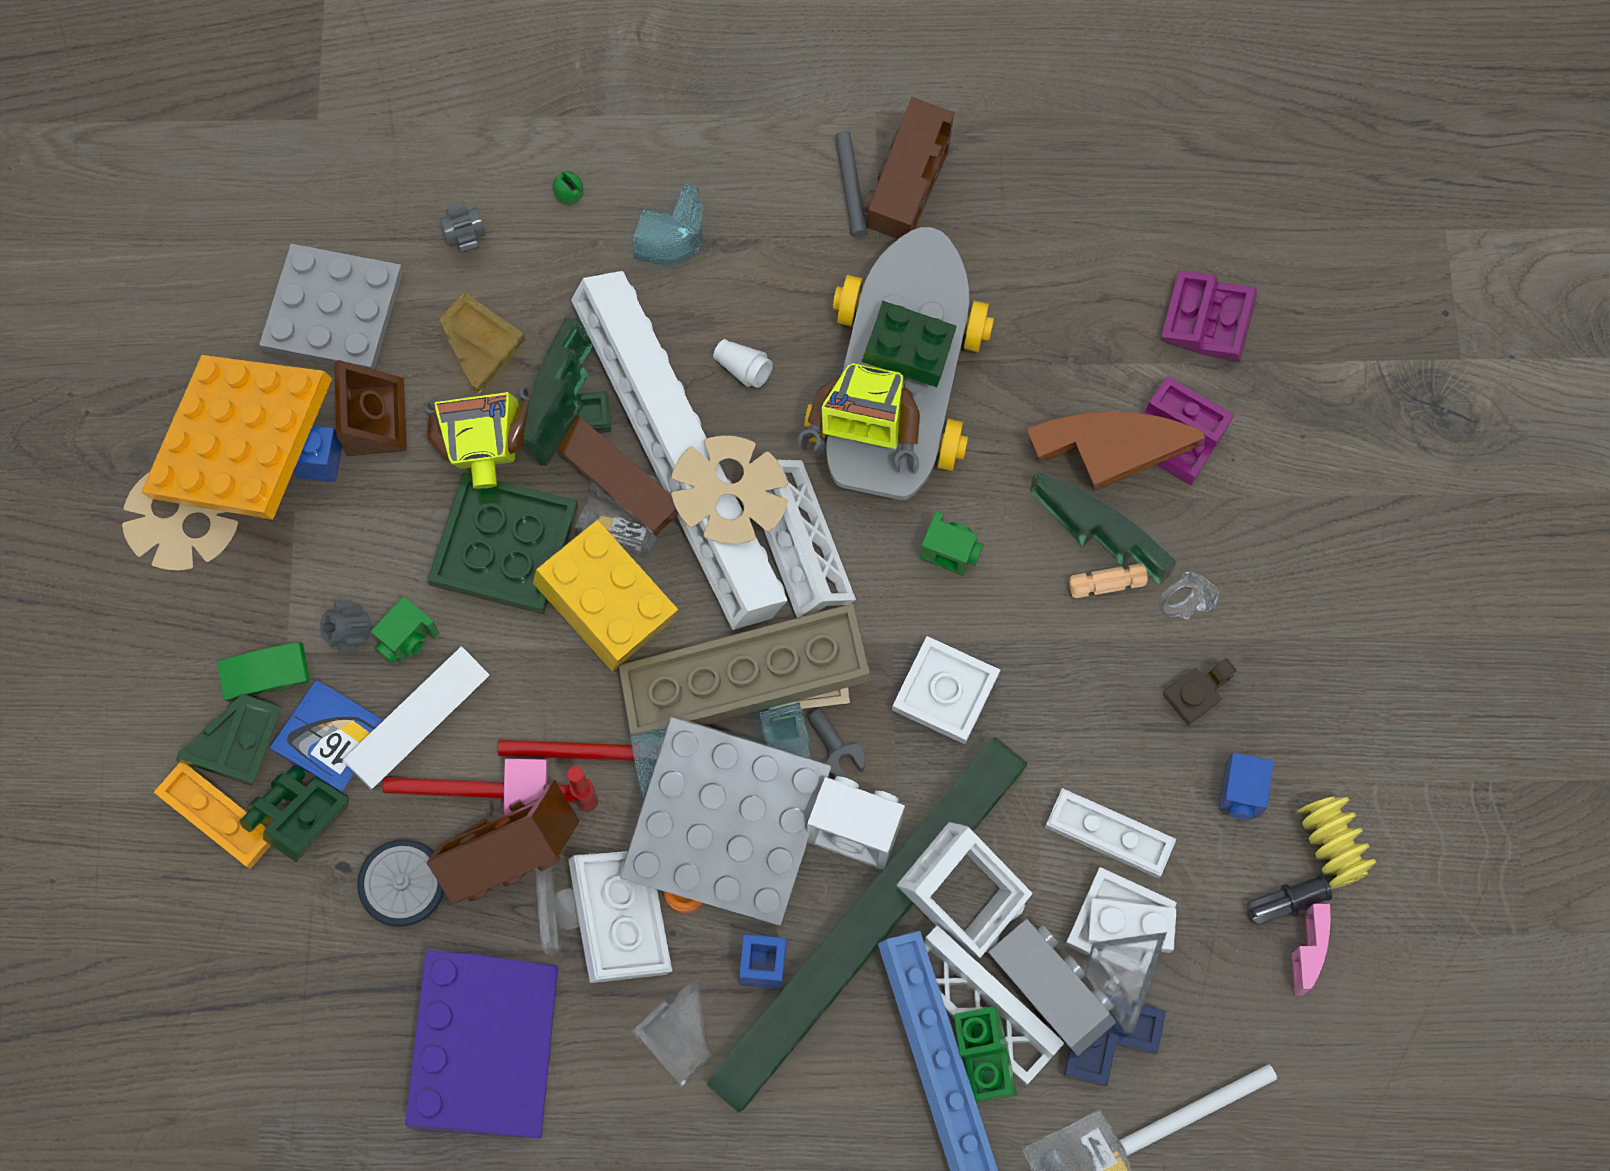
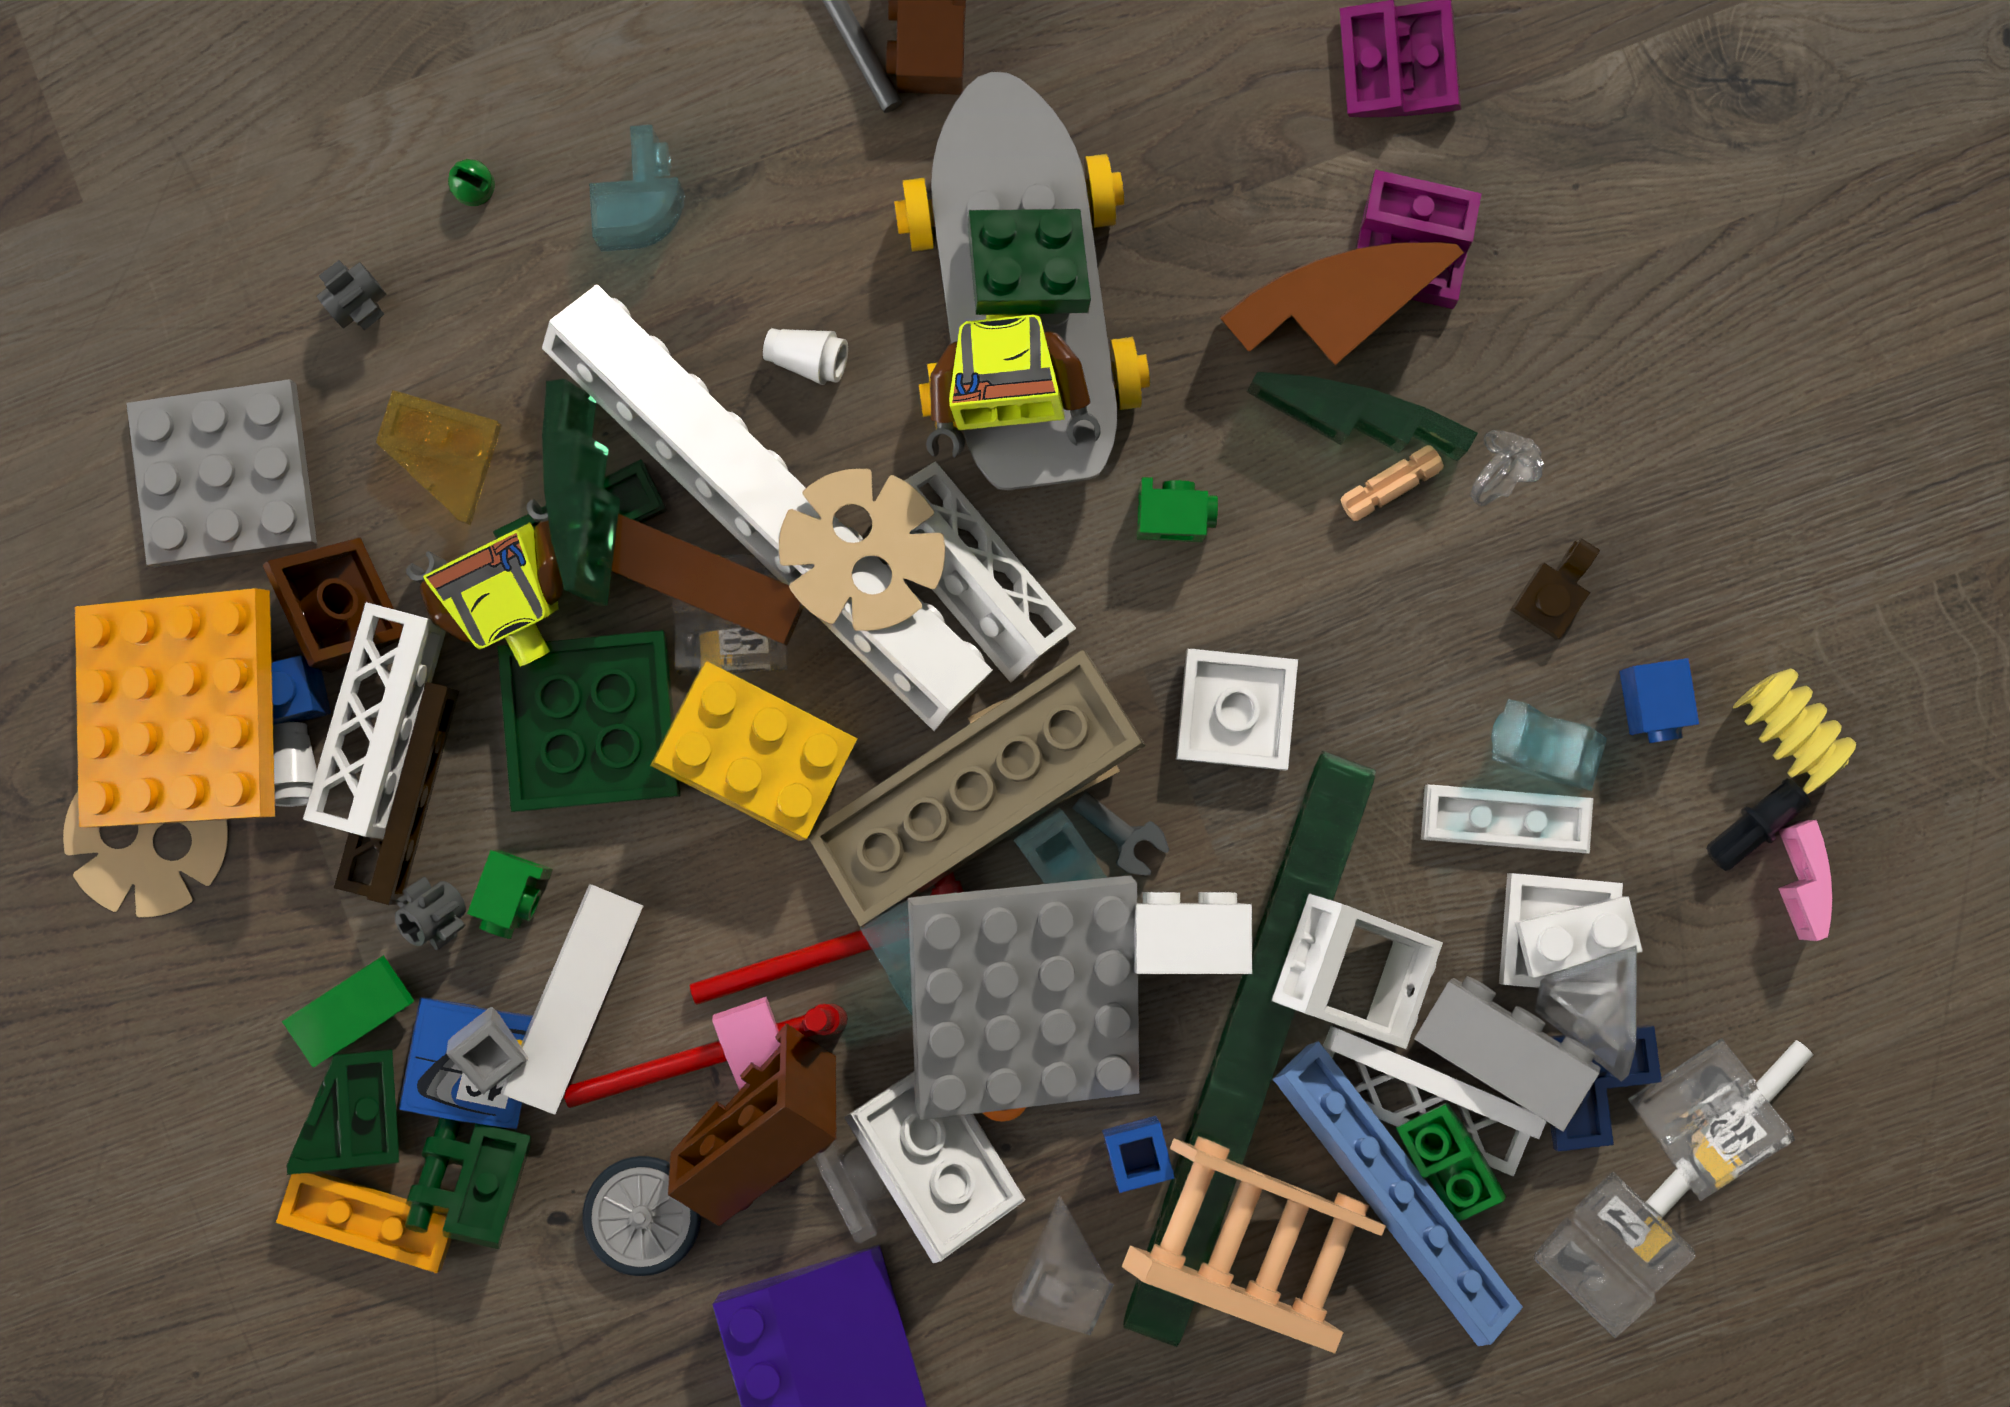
camera: 25 degrees left, 15 degrees up
none -> white cone [273,722,317,807]
none -> white fence [303,602,446,839]
none -> dark brown fence [334,682,459,905]
none -> light grey slope [446,1007,528,1095]
none -> light nougat fence [1122,1136,1386,1353]
none -> clear light blue brick [1491,699,1607,791]
none -> clear slope [1628,1038,1795,1201]

